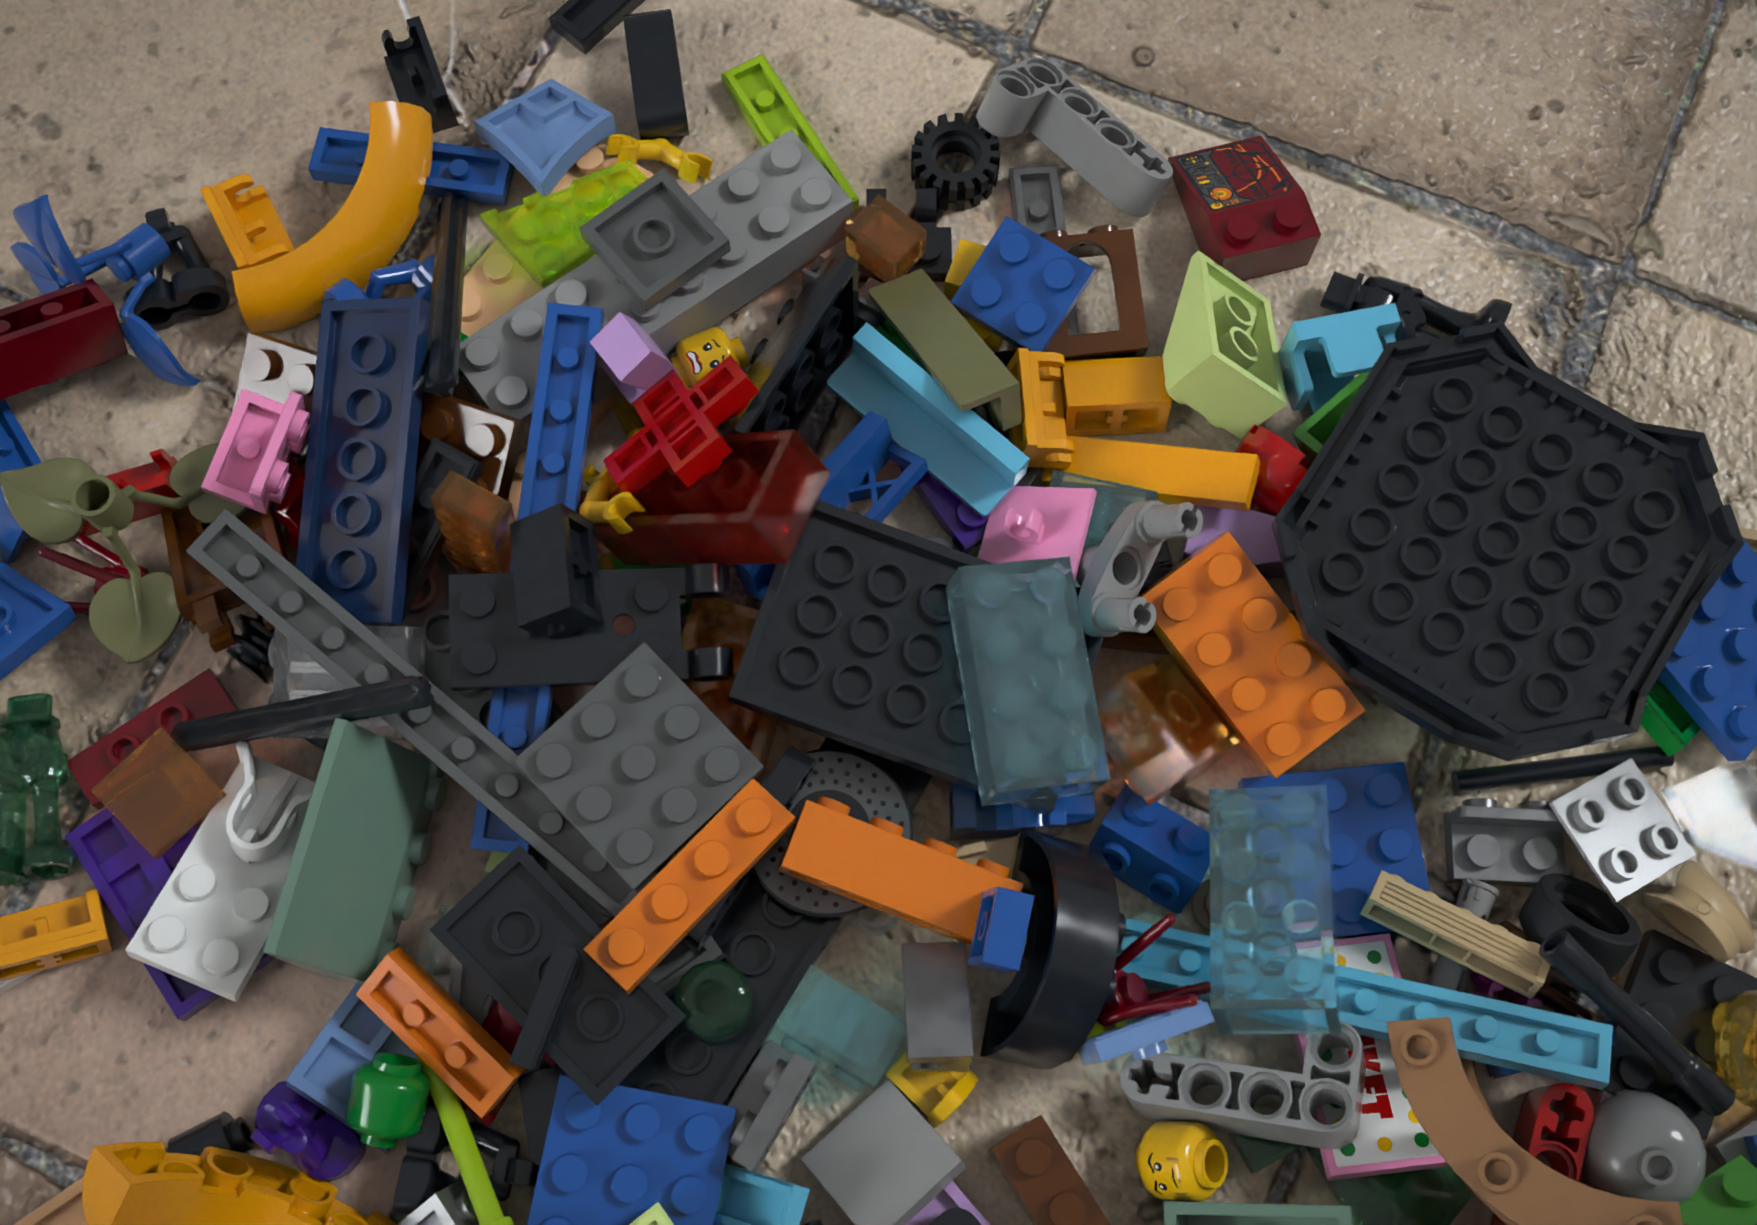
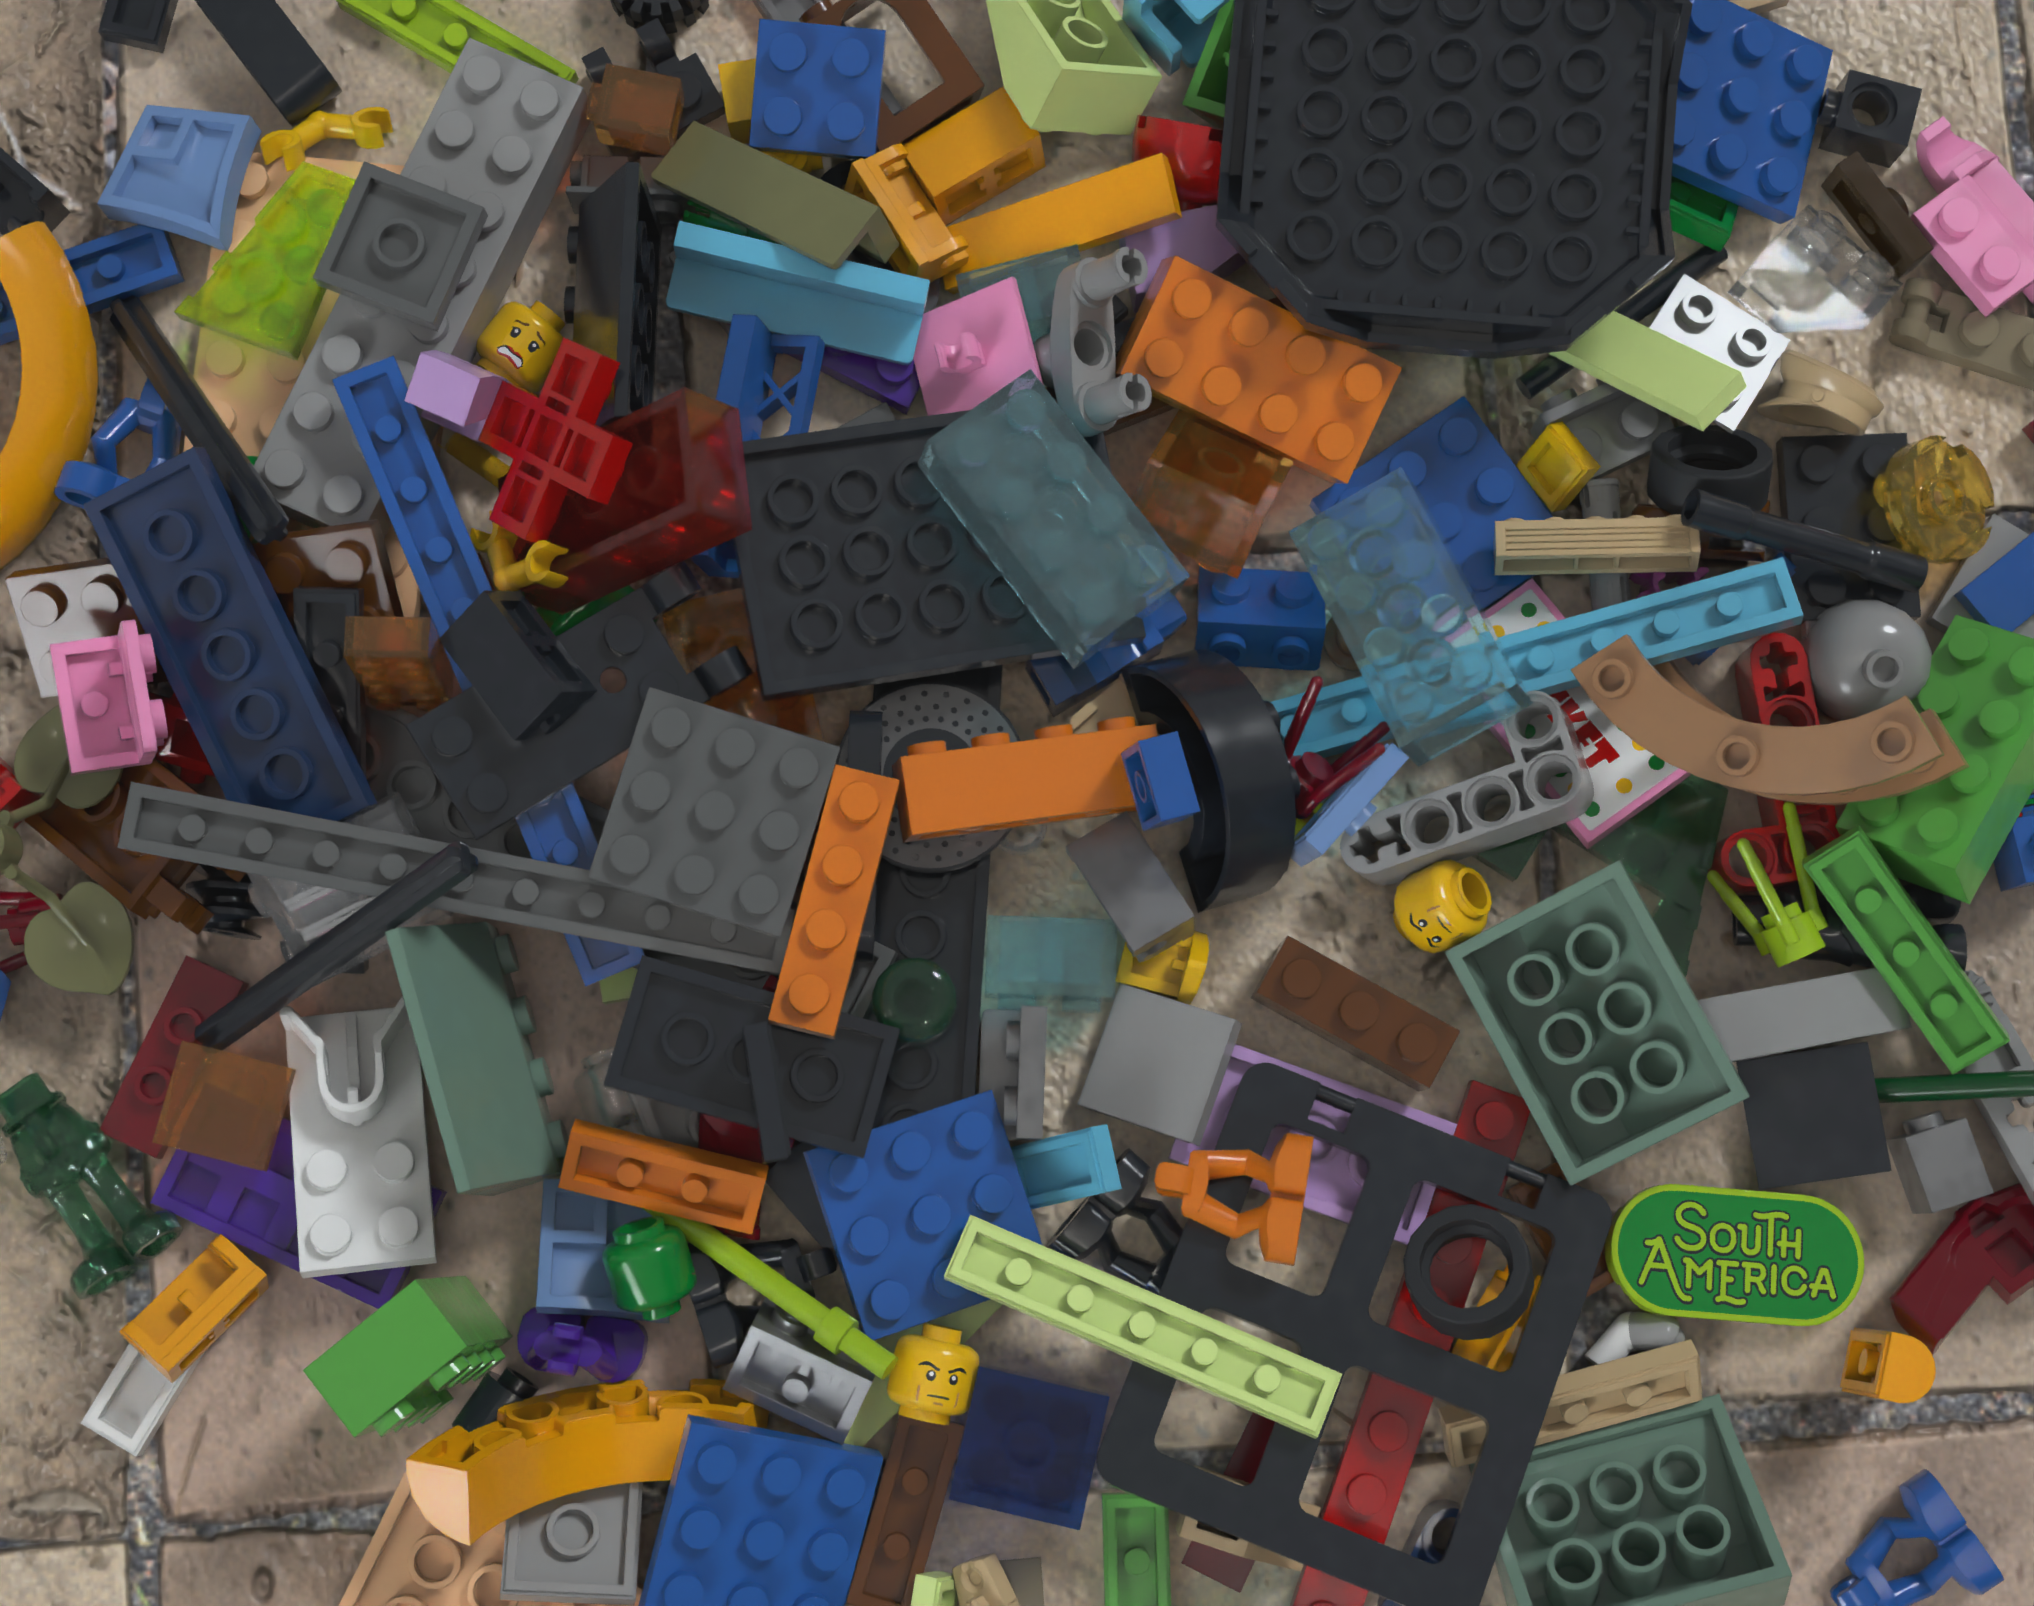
camera: 30 degrees left, 10 degrees up
none -> bright green brick [303,1276,513,1438]
none -> yellow tile [1515,421,1601,512]
none -> yellowish green tile [1548,311,1747,432]

